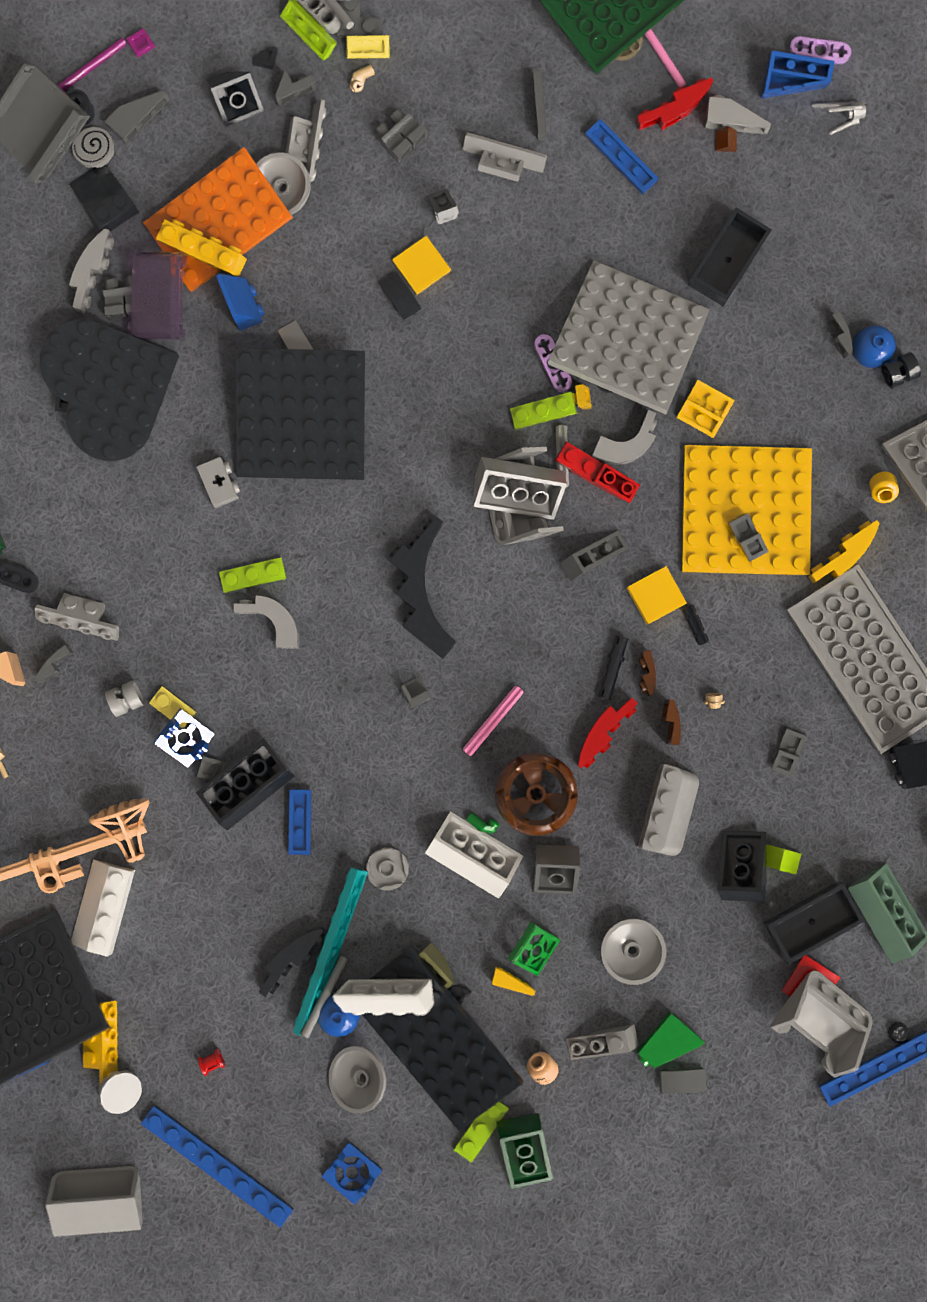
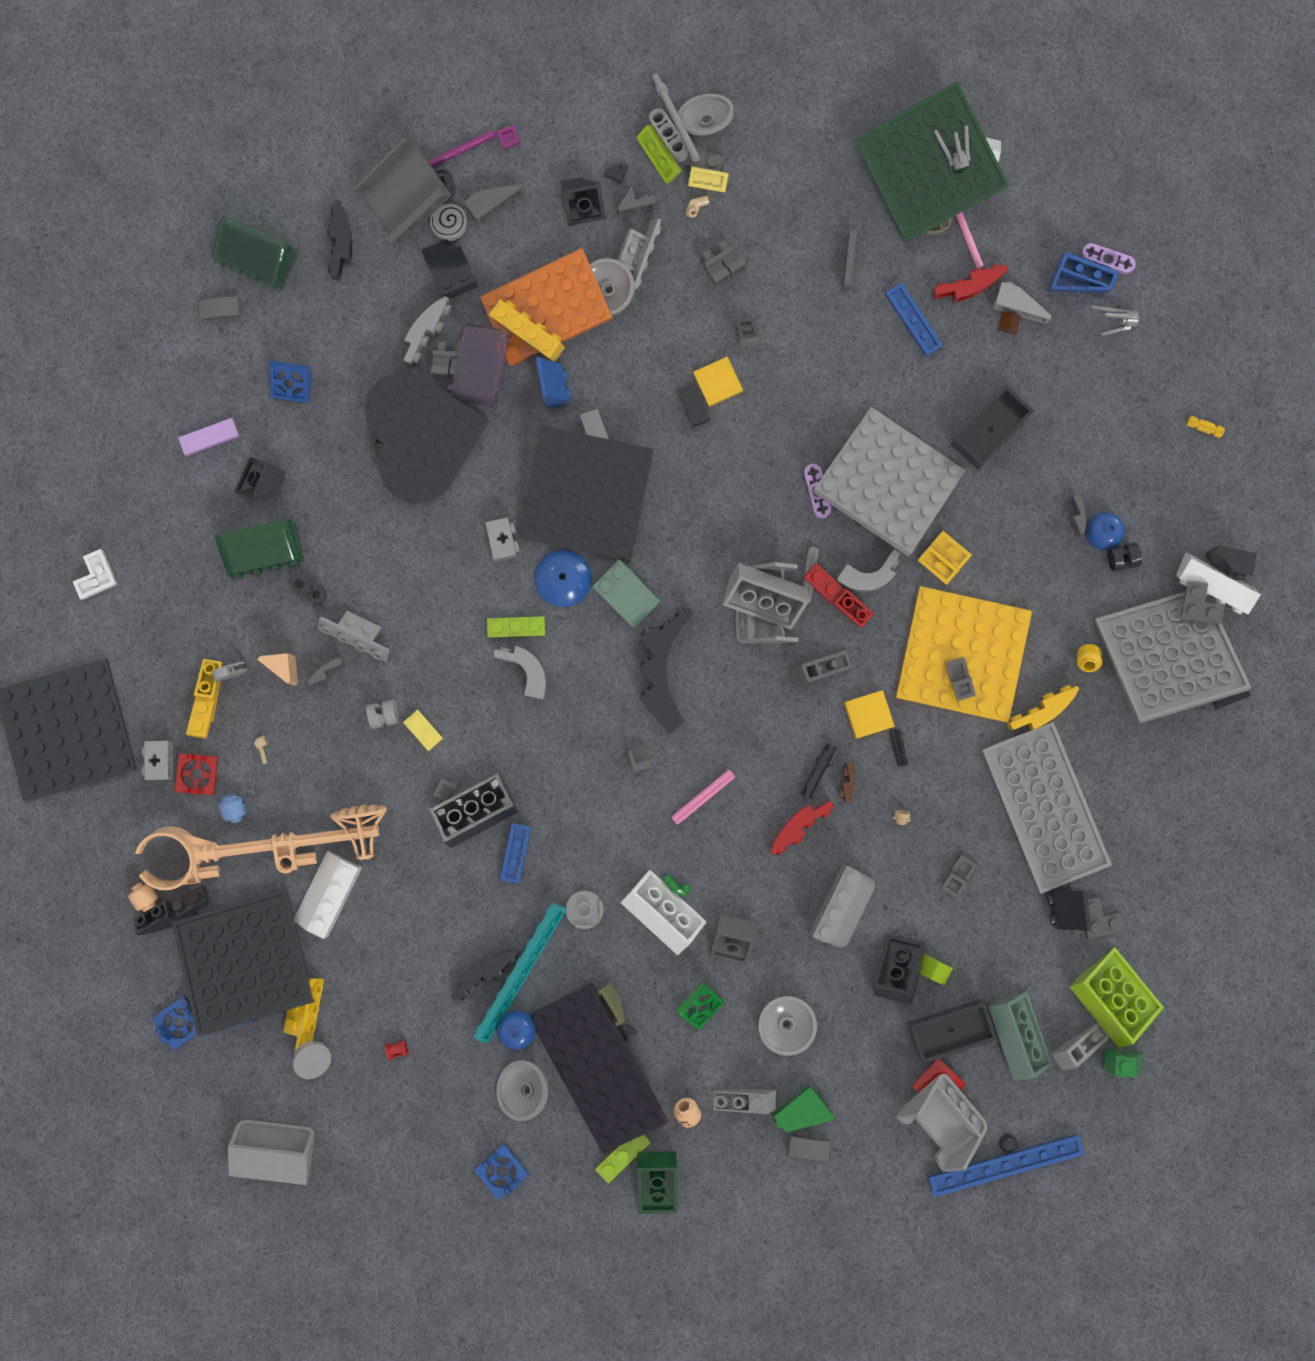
camera: 10 degrees right, 0 degrees up
blue plate [141,1105,294,1228] -> none
piece [153,708,214,767] -> none
light grey bar [300,956,348,1038] -> none
white slope [333,979,434,1015] -> none
light grey bracket [463,132,547,182] -> none
yellow slope [492,966,535,996] -> none
reddish brown wheel [495,752,578,836] -> none
lime plate [510,392,577,430] -> none
yellow tile [573,384,592,409] -> none
reddish brown slope [661,699,681,745] -> none
none -> blue dish [535,550,592,607]
none -> sand green slope [592,560,660,629]

